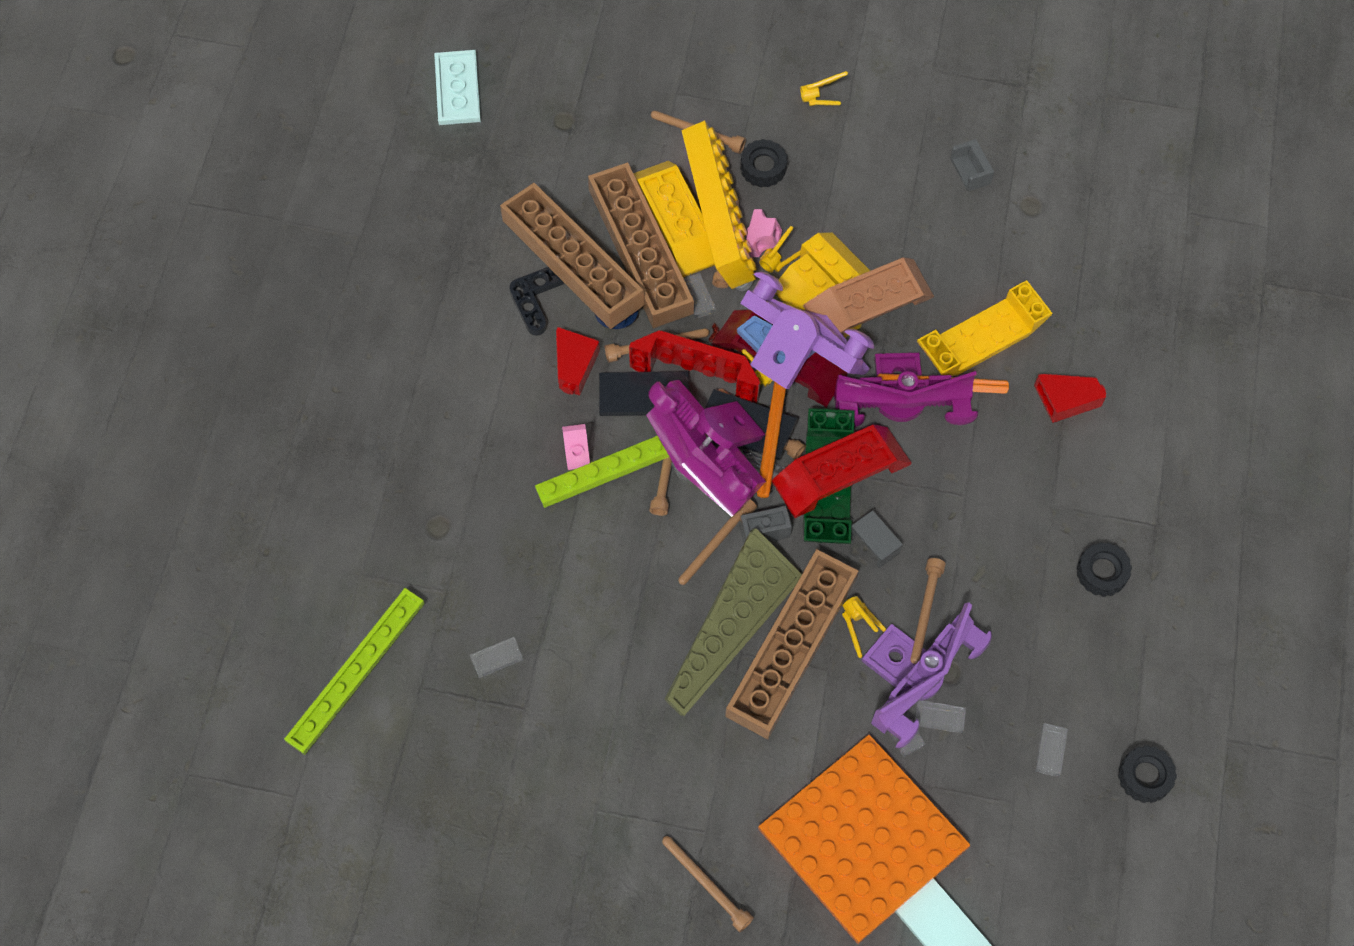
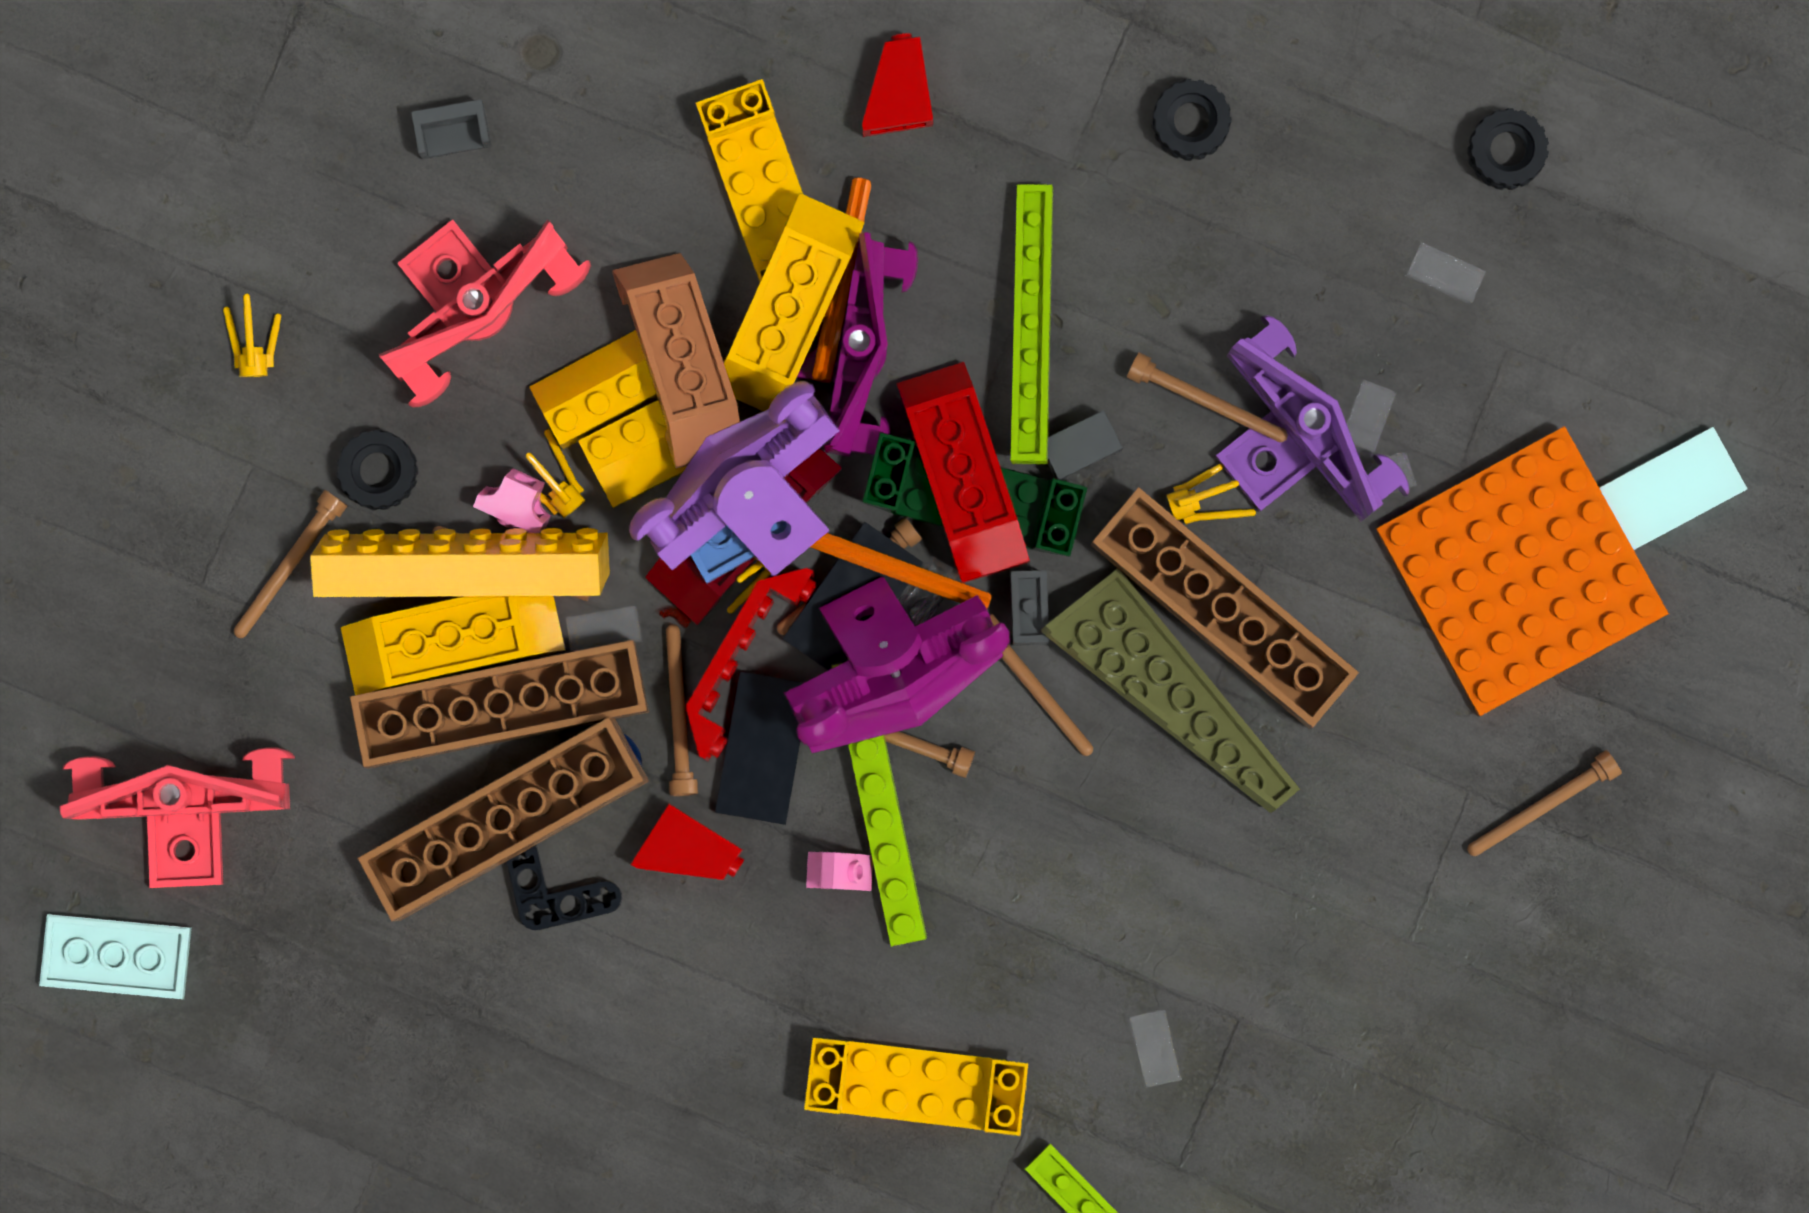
camera: 80 degrees left, 20 degrees up
none -> coral piece [60,747,295,888]
none -> coral piece [378,219,591,408]
none -> yellow slope [723,192,865,411]
none -> yellow slope [804,1037,1028,1136]
none -> lime plate [1011,185,1053,464]

